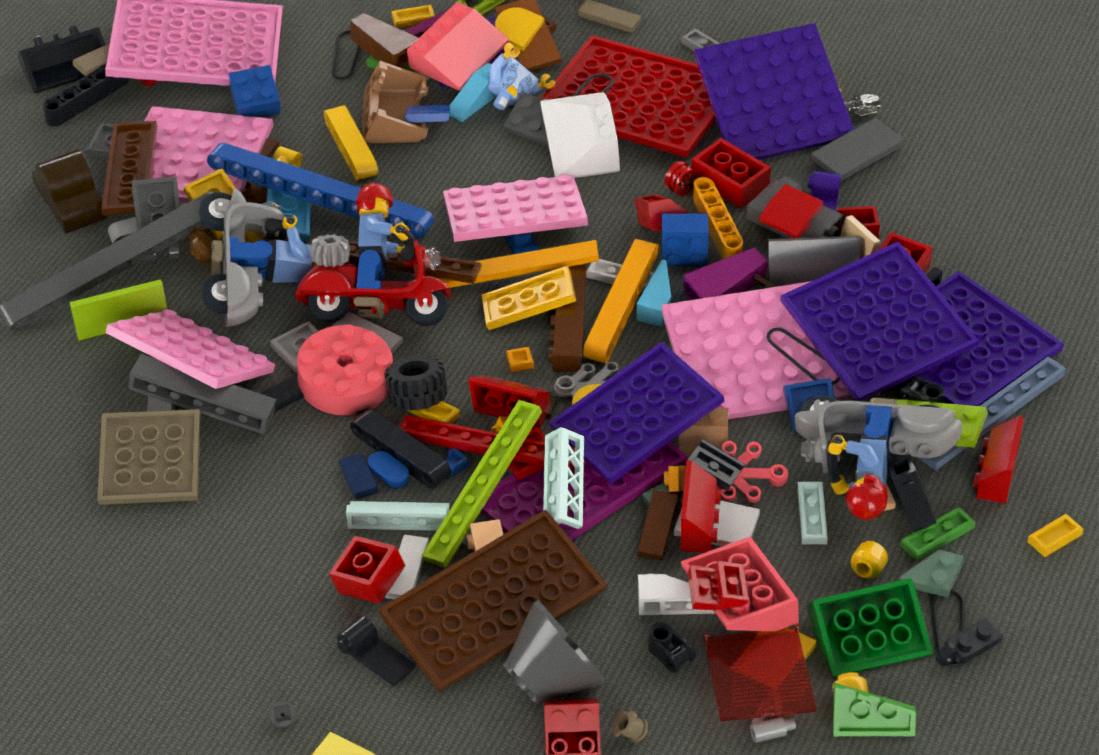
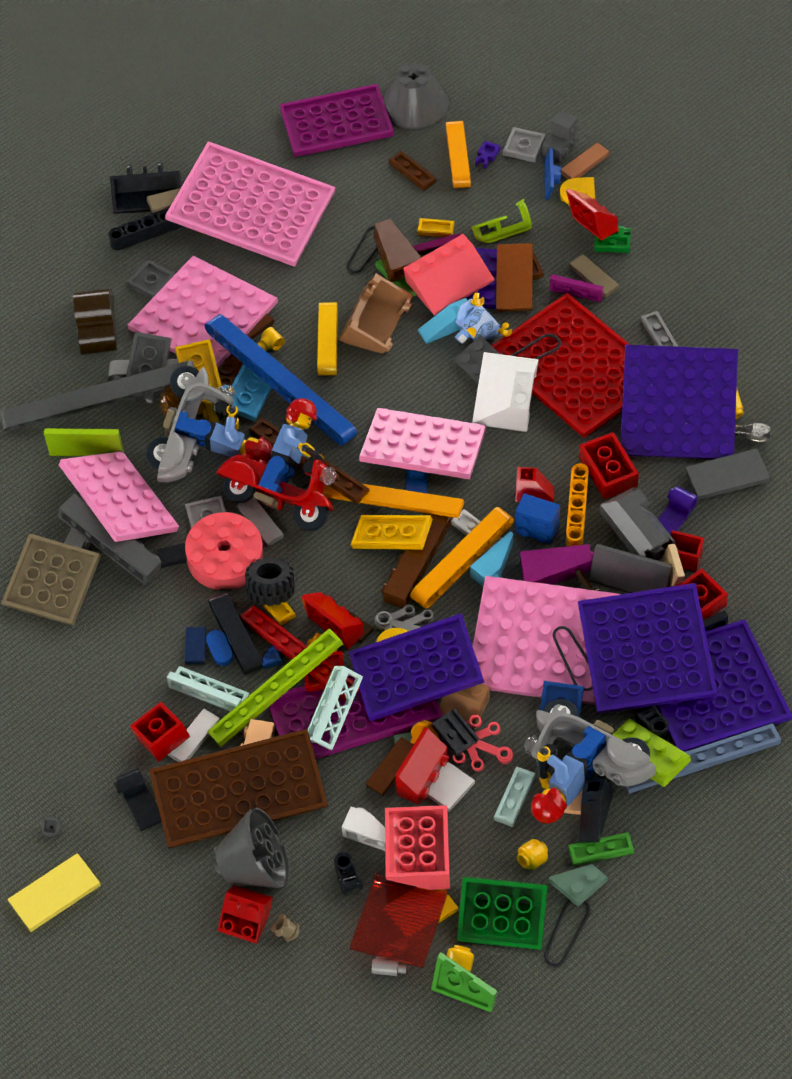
camera: 25 degrees right, 10 degrees up
reddish brown plate [101,120,158,216] -> none
blue brick [229,65,280,117] -> none
light grey gear [311,234,350,267] -> none
blue tile [405,105,450,123] -> none
yellow tile [495,7,544,51] -> none
light orange tile [506,347,534,373] -> none
red wheel [664,161,698,196] -> none
red slope [688,561,749,610] -> none
red slope [759,184,823,238] -> none
black hinge [935,618,1003,667] -> none
red slope [973,416,1024,504] -> none
yellow tile [1027,514,1083,557] -> none
none -> magenta tile [550,274,603,302]

